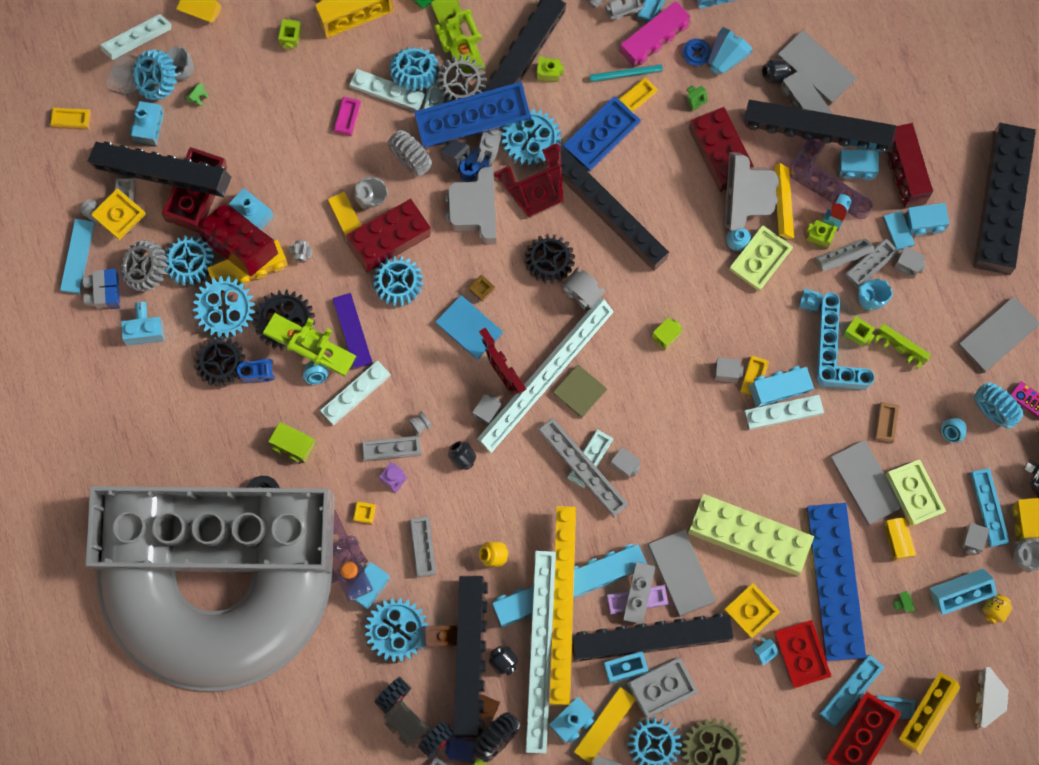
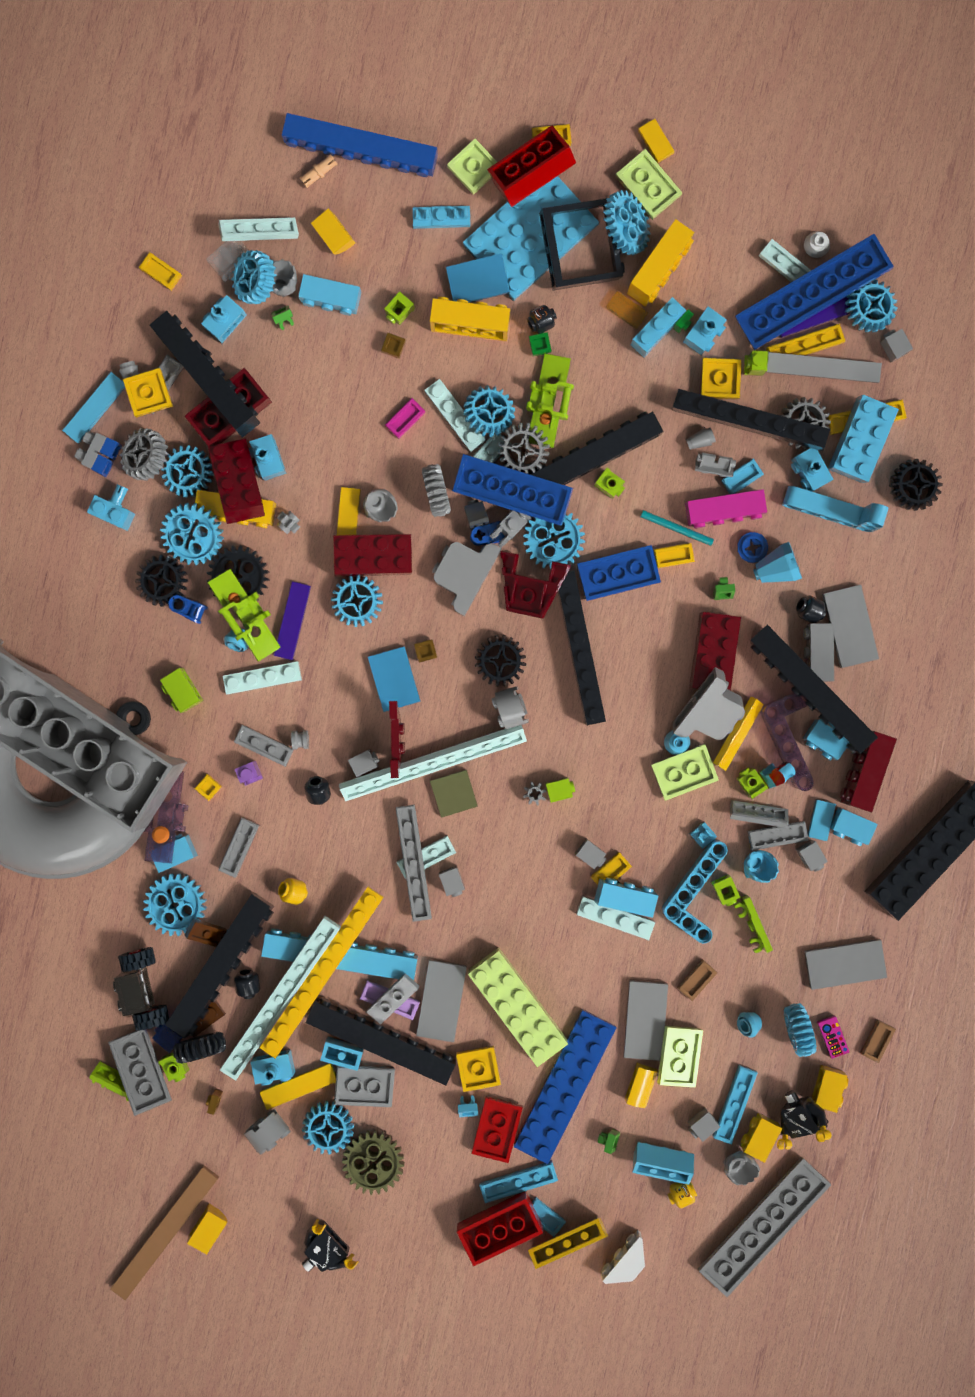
camera: 35 degrees right, 15 degrees up
none -> medium azure brick [298,274,362,316]
none -> pearl gold plate [381,332,406,359]
none -> light grey gear [523,782,546,806]

